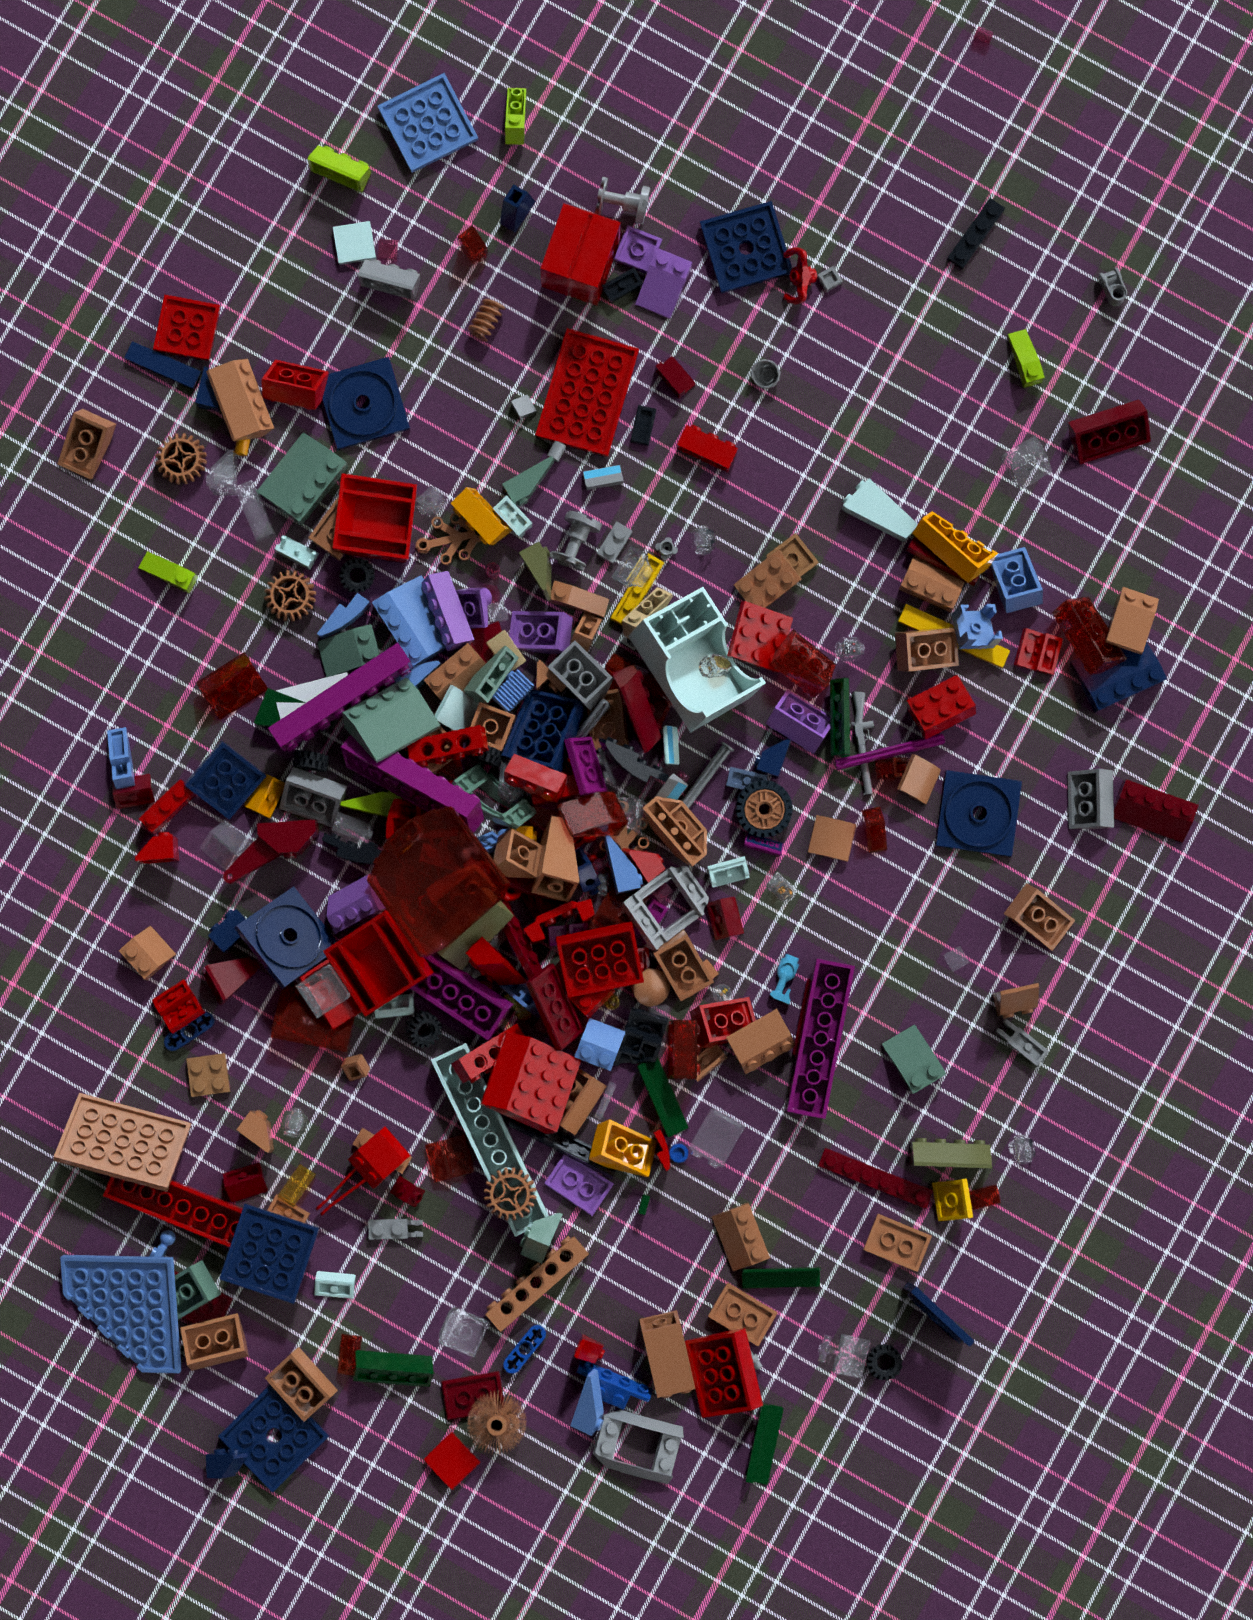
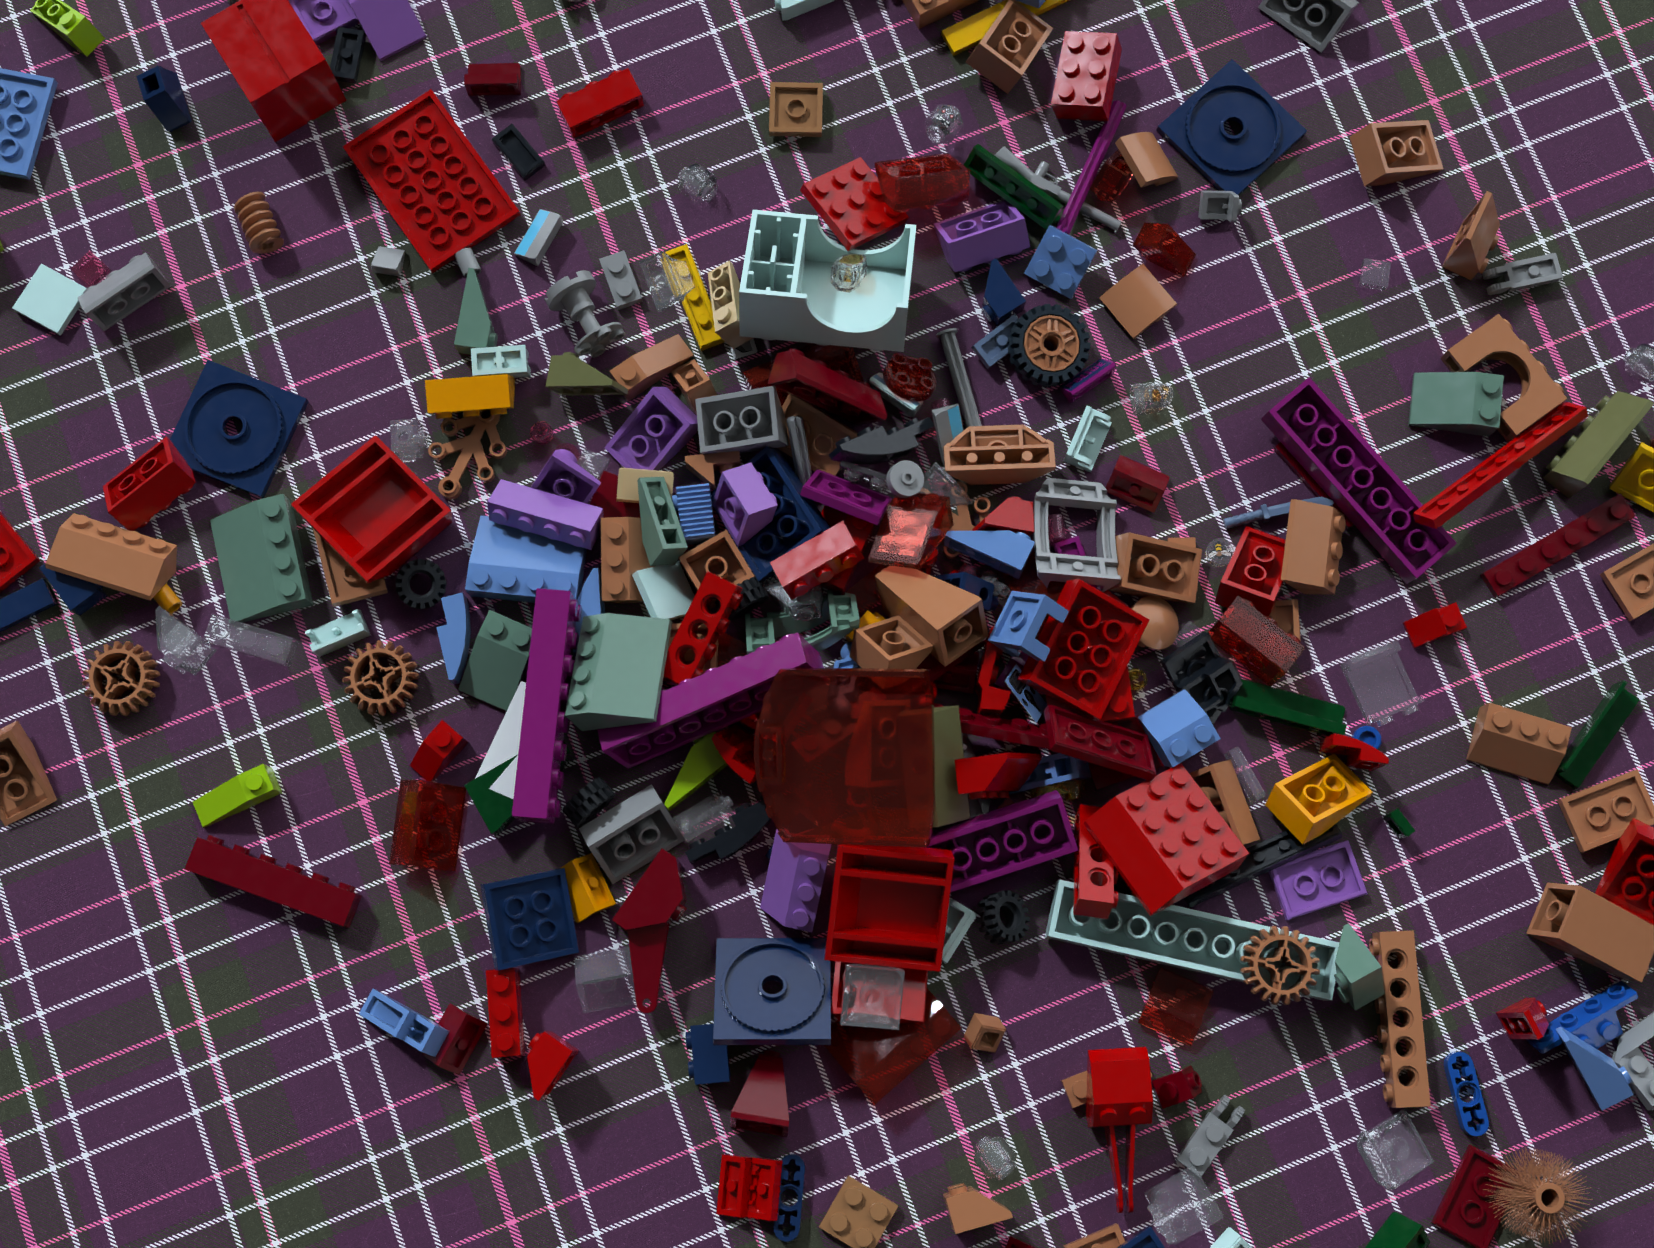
camera: 45 degrees left, 5 degrees down
nougat slope [119,926,176,980] -> none
clear yellow plate [278,1164,316,1207] -> none
clear red slope [458,225,488,264] -> none
light grey plate [655,537,678,560] -> none
nougat plate [734,549,802,608] -> none
medium azure piece [770,954,799,1005] -> none
none -> dark red brick [185,835,362,928]
none -> red slope [409,720,468,784]
none -> medium lavender slope [712,463,778,546]
none -> clear red tile [883,353,937,402]
none -> light grey wheel [886,460,924,498]
none -> medium blue panel [988,591,1069,662]
none -> sticker [1005,664,1047,723]
none -> medium blue plate [1024,225,1098,299]
none -> clear plate [1145,1165,1224,1245]
none -> light grey bracket [1198,190,1242,222]
none -> sand blue sword [1223,497,1334,529]
none -> red slope [1403,602,1467,648]
none -> red plate [1413,402,1588,529]
none -> nougat arch [1440,314,1567,442]

